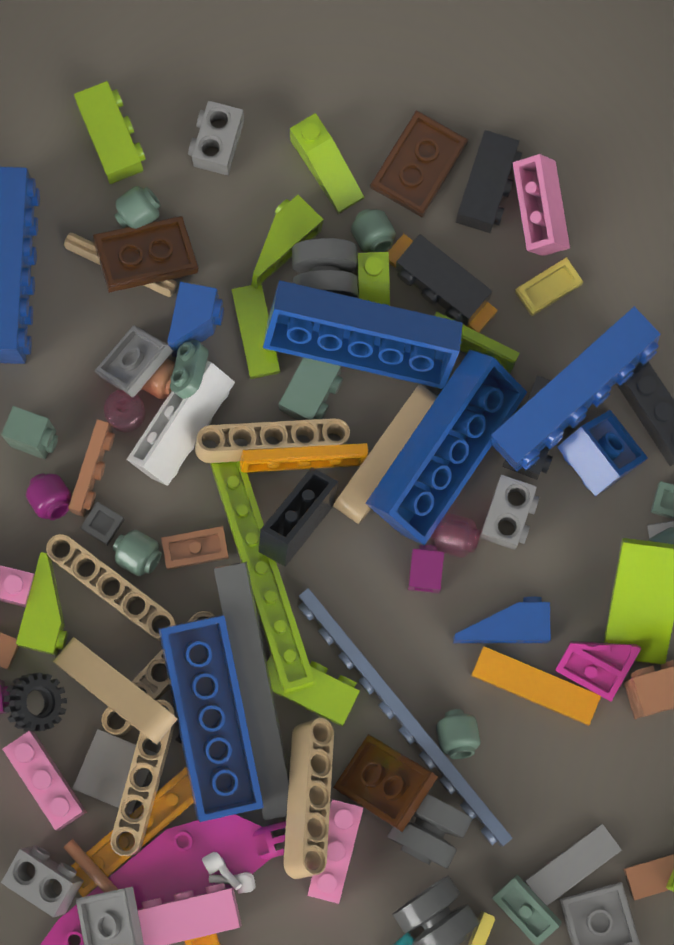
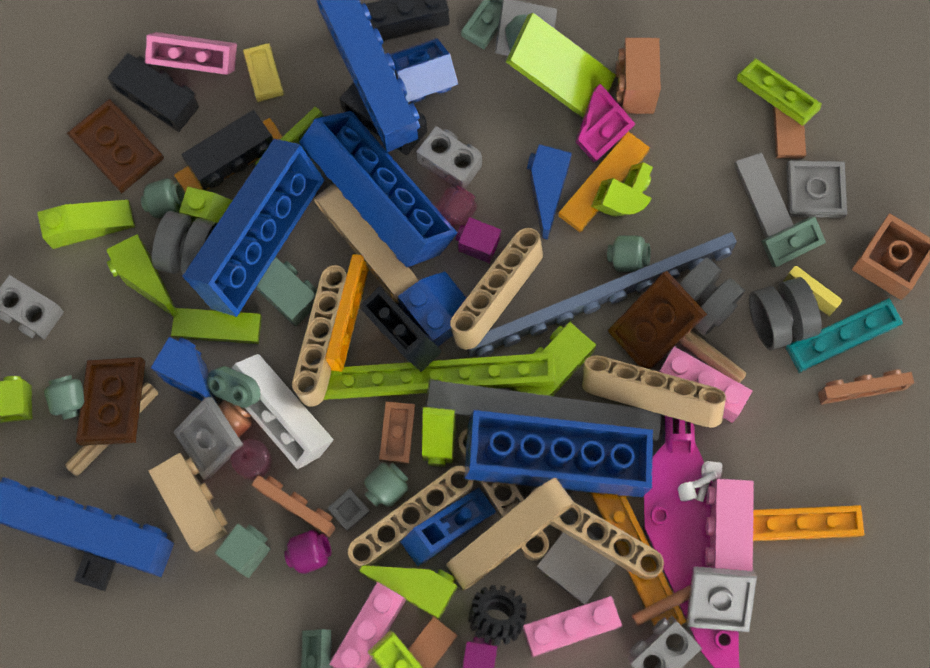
camera: 70 degrees left, 5 degrees down
none -> tan brick [148,453,228,552]
none -> blue slope [398,271,466,347]
none -> blue slope [401,488,496,567]
none -> lime slope [422,407,456,467]
none -> tan beam [450,228,543,350]
none -> lime brick [591,162,653,216]
none -> tan axle [679,330,746,383]

